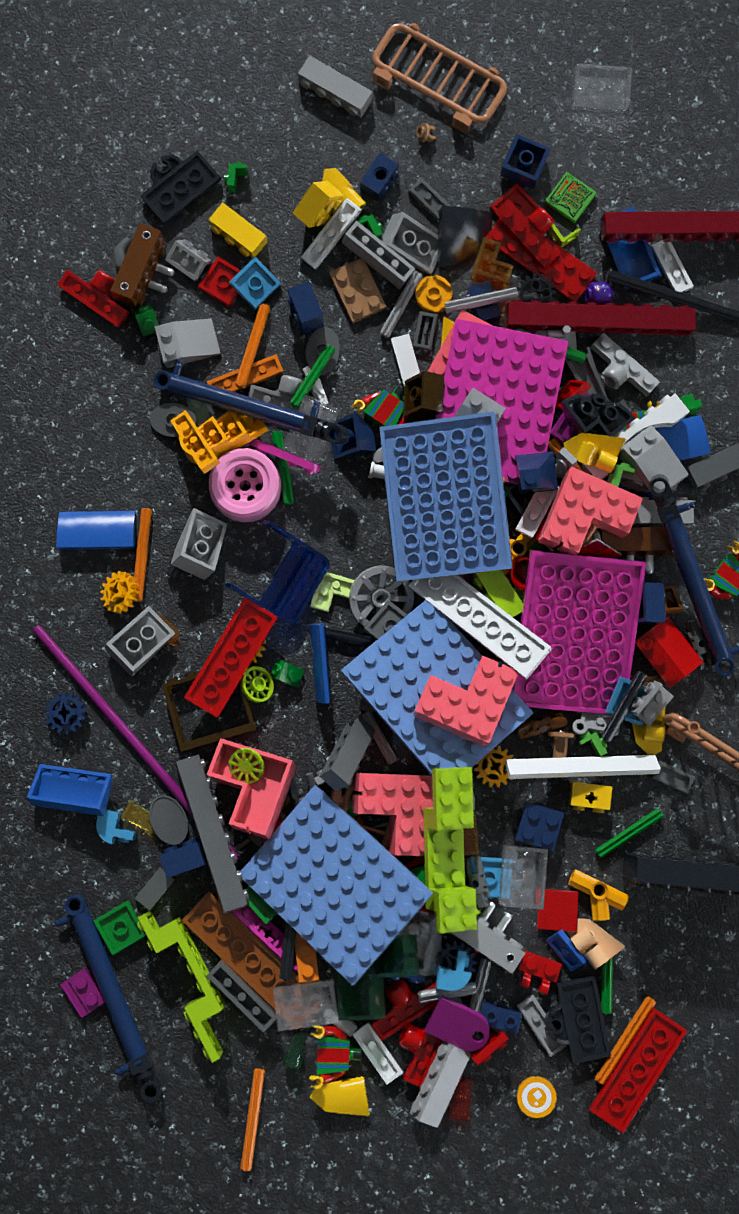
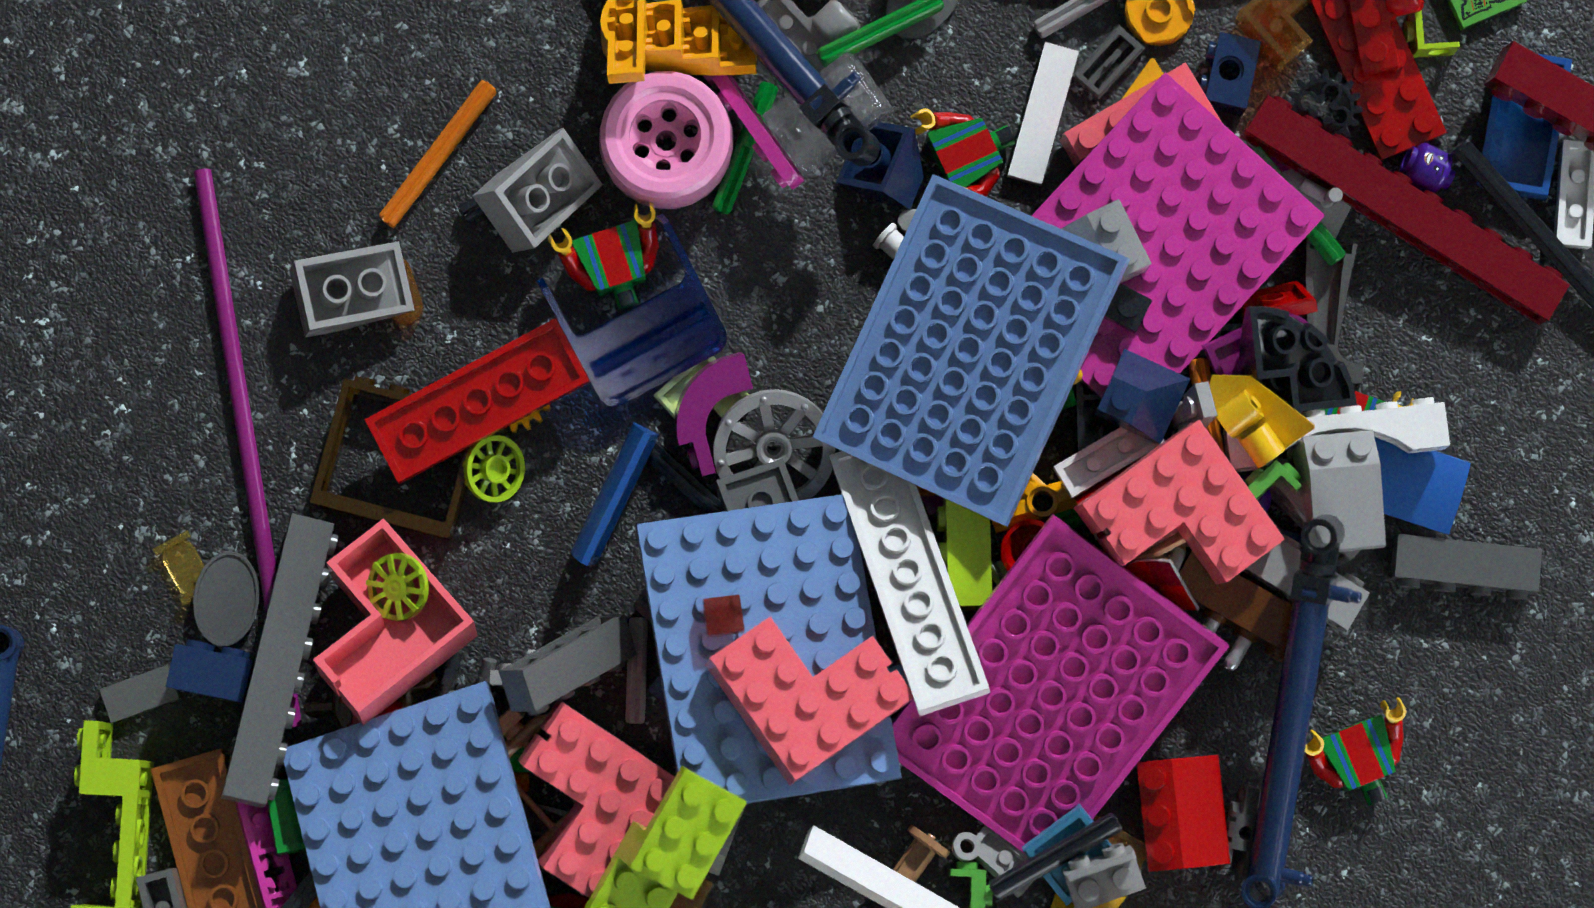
camera: 30 degrees right, 0 degrees up
blue slope [27,764,113,816] -> none
dark blue gear [44,692,88,734] -> none
blue slope [56,511,136,550] -> none
green plate [94,900,147,955] -> none
dark azure brick [96,809,137,844] -> none
light orange gear [100,571,139,614] -> none
green bracket [271,660,305,688] -> none
white piece [302,366,328,407] -> none
dark brown brick [403,371,445,421] -> none
light grey axle [444,287,518,313] -> none
light orange gear [474,746,513,788] -> none
reddish brown hinge [517,711,568,739] -> none
light grey plate [590,333,660,397] -> none
dark blue brick [637,582,666,626] -> none
reddish brown slope [664,585,684,616] -> none
green bracket [679,394,703,417] -> none
none -> torso [548,202,659,310]
none -> magenta arch [674,352,753,476]
none -> clear red plate [702,594,745,638]
none -> black plate [1104,283,1152,334]

